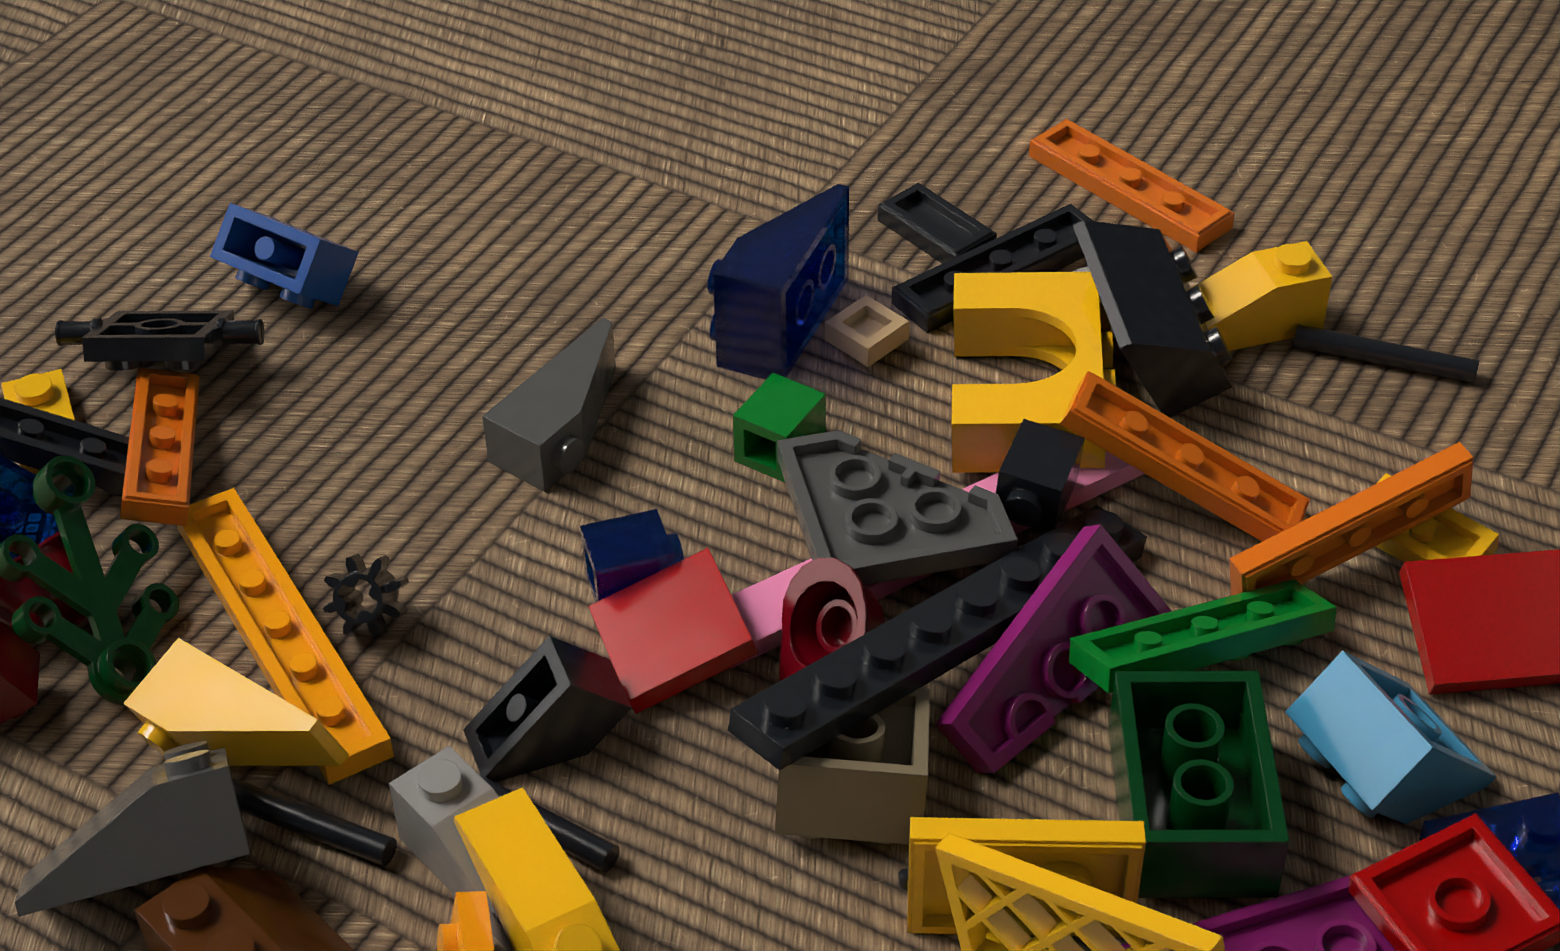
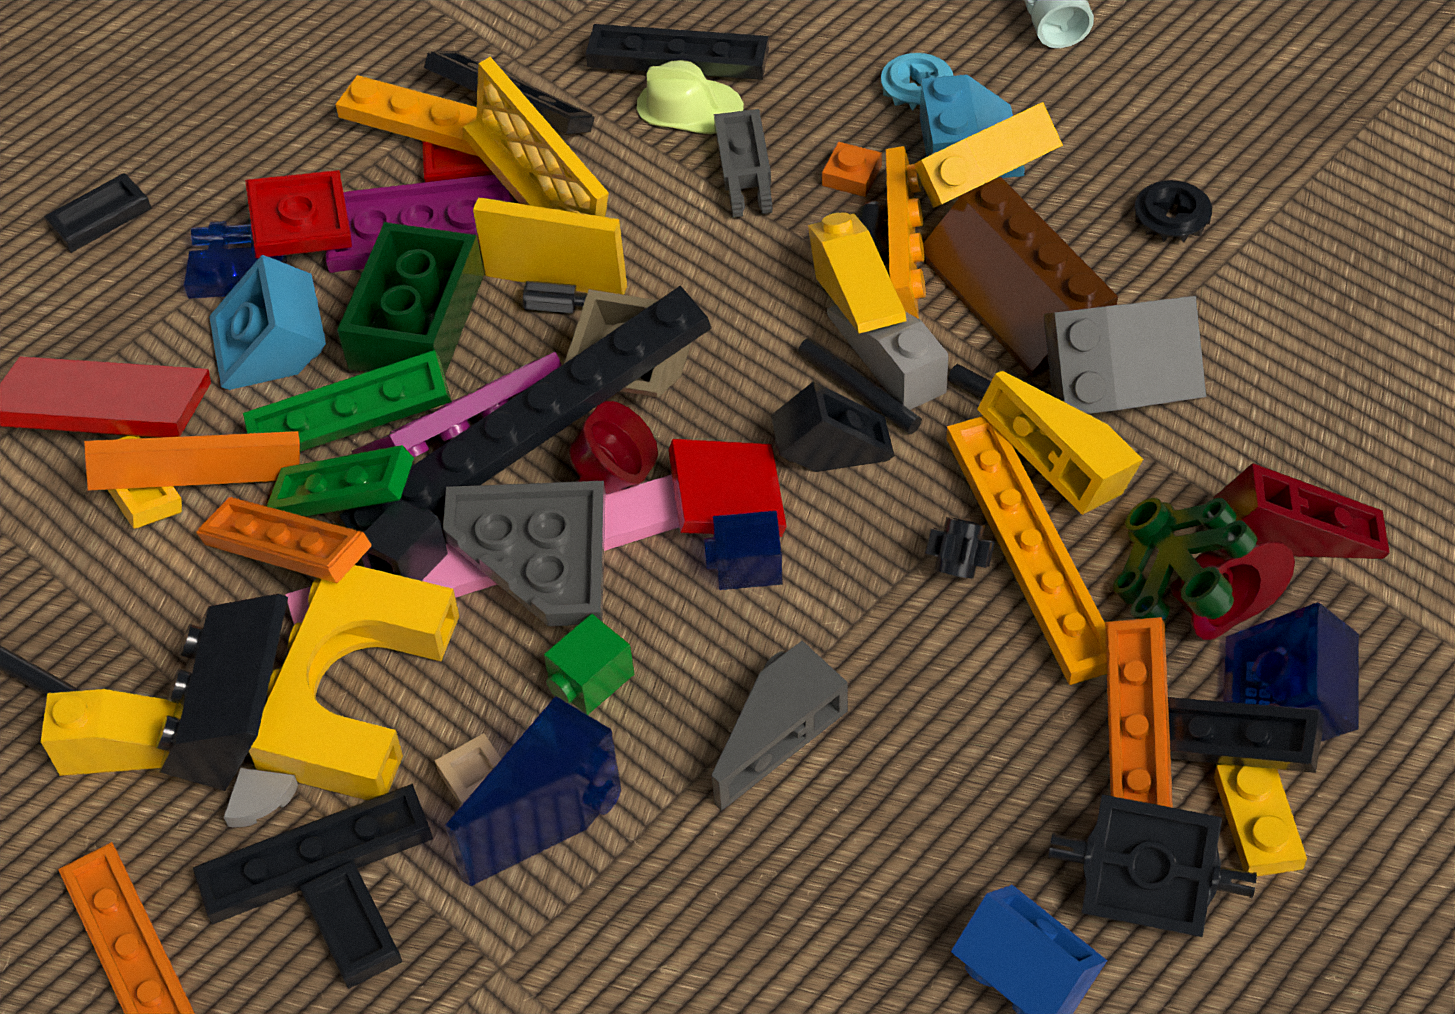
camera: 165 degrees left, 10 degrees up
none -> green plate [267,445,414,516]

